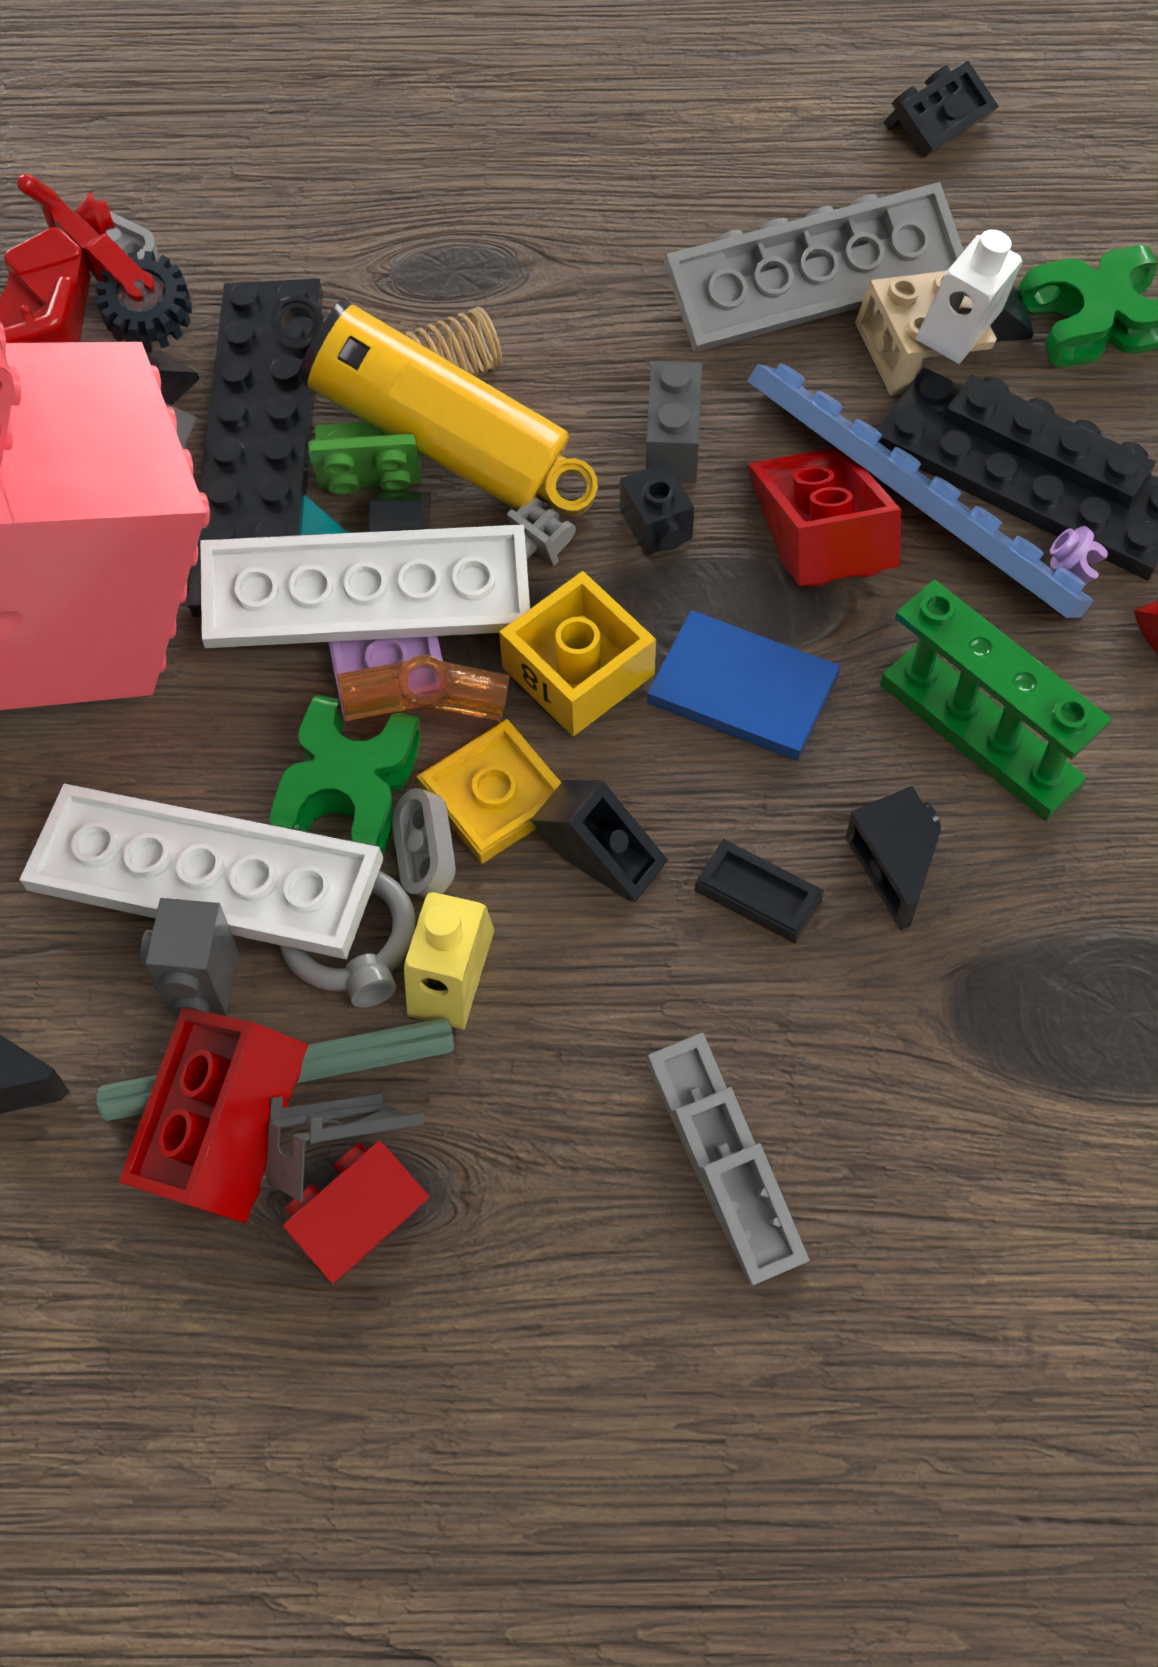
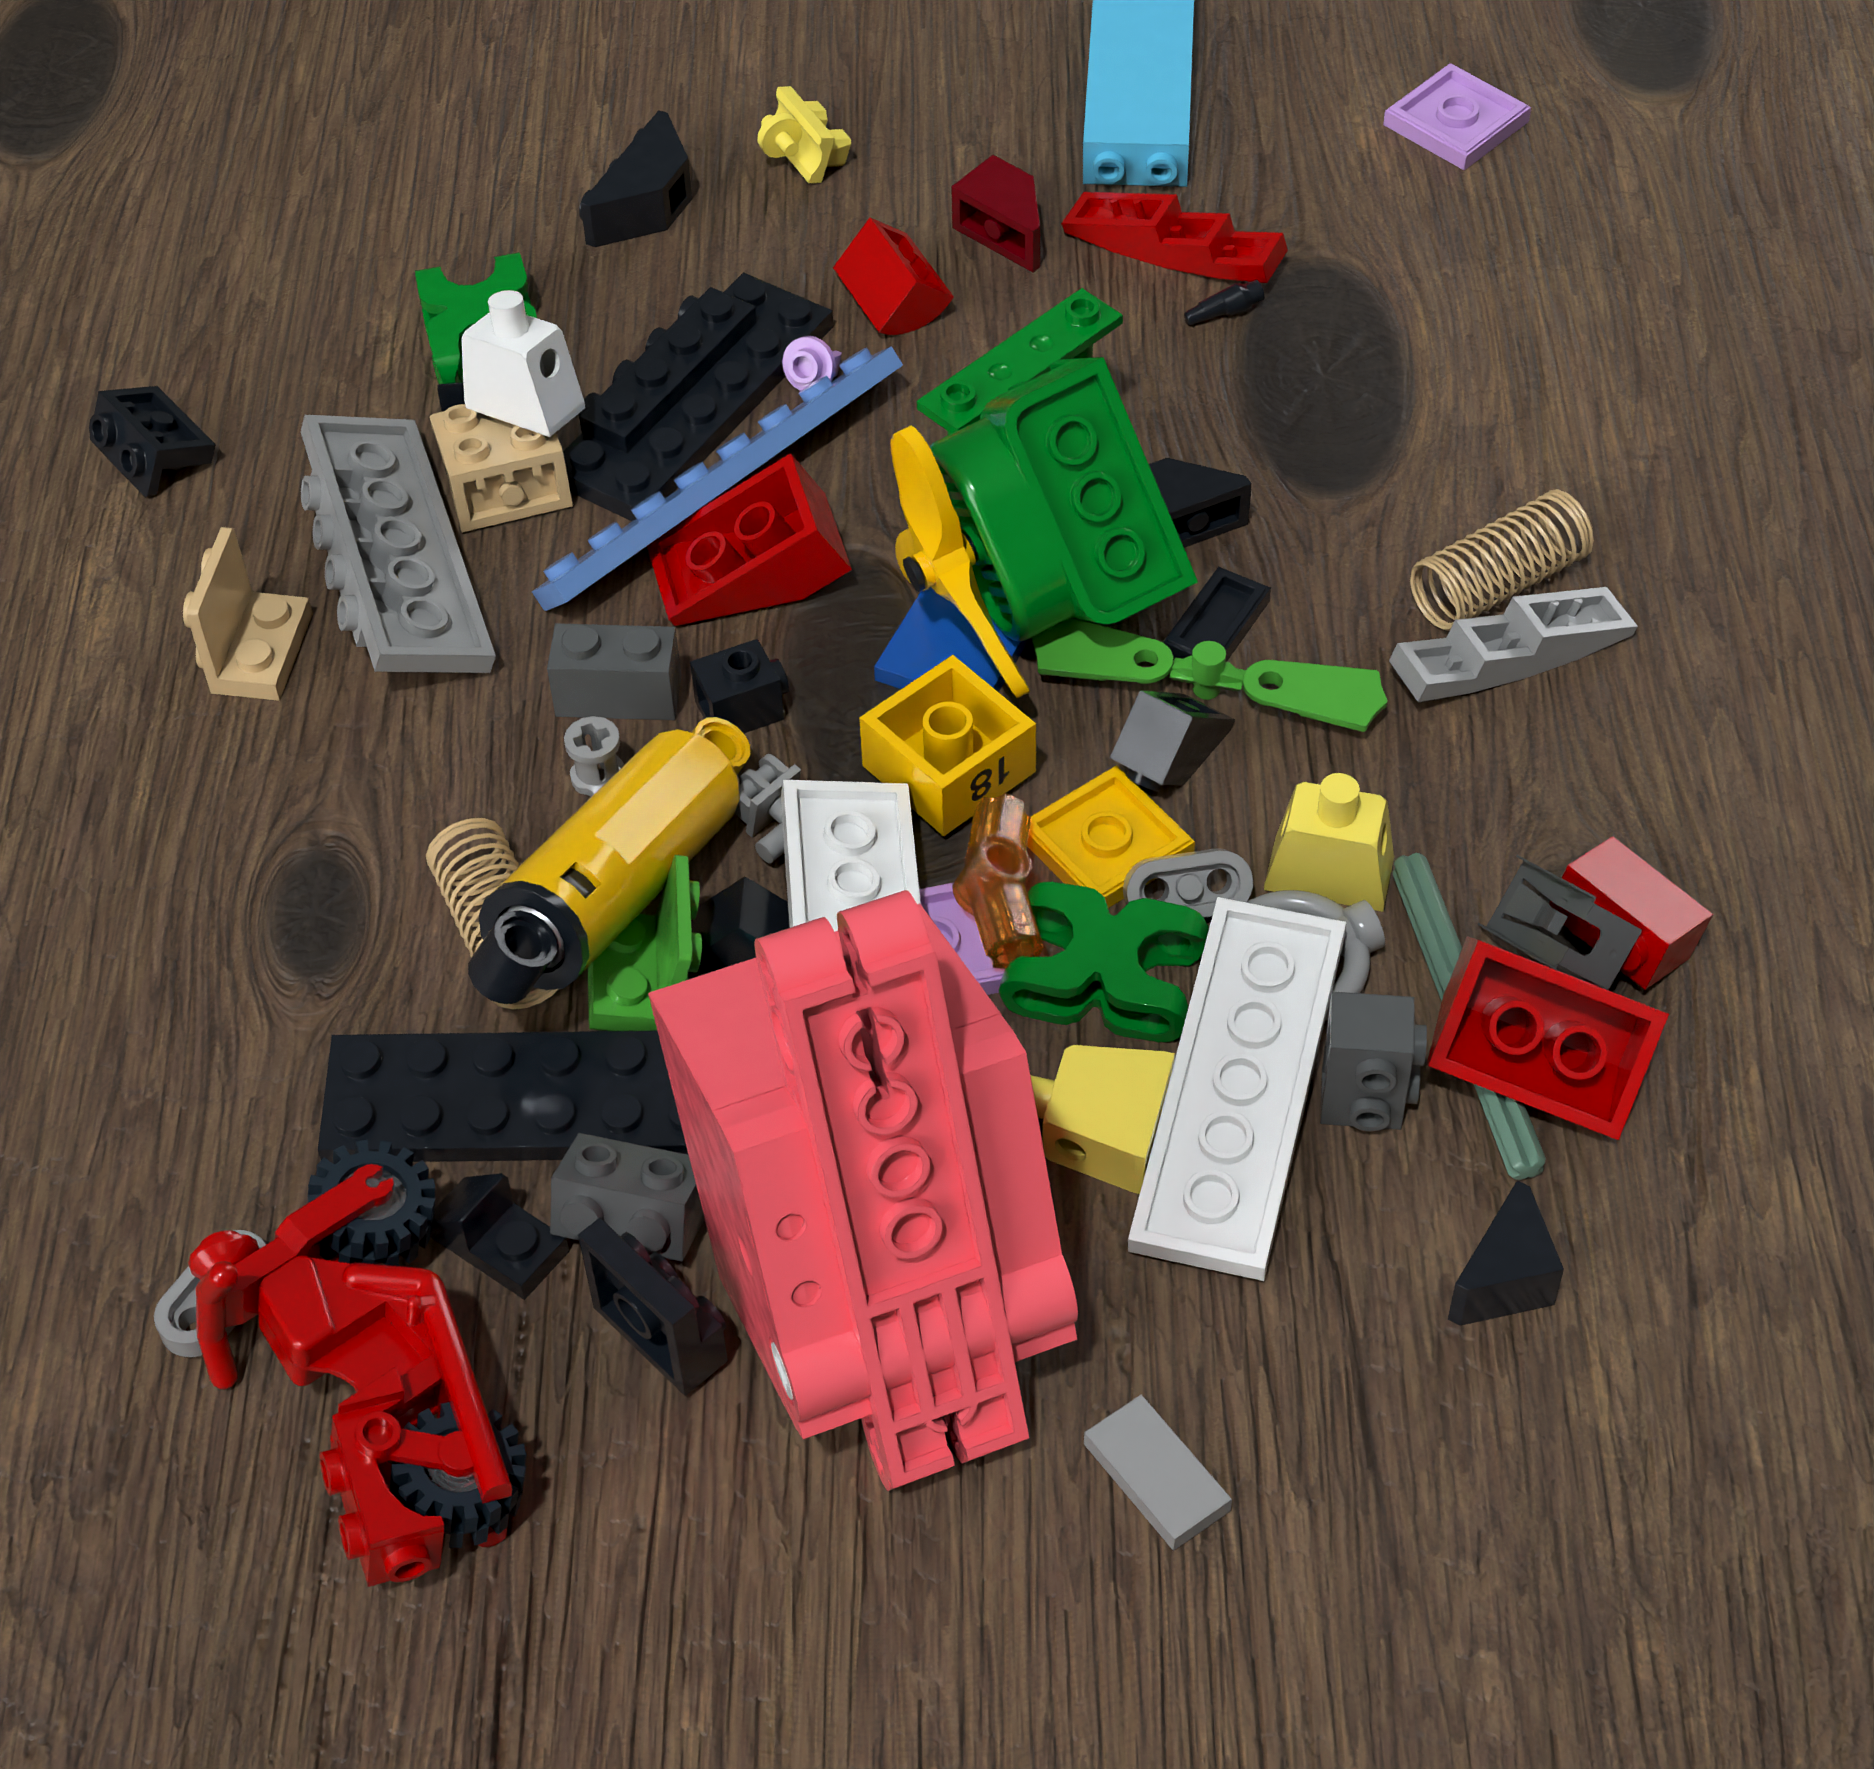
camera: 90 degrees left, 10 degrees down
none -> tan bracket [183,527,313,701]
none -> light grey bush [564,716,624,797]
none -> green brick [891,357,1198,698]
none -> light yellow torso [1030,1045,1175,1194]
none -> bright green piece [1032,618,1388,732]
none -> tan piece [1410,489,1594,631]

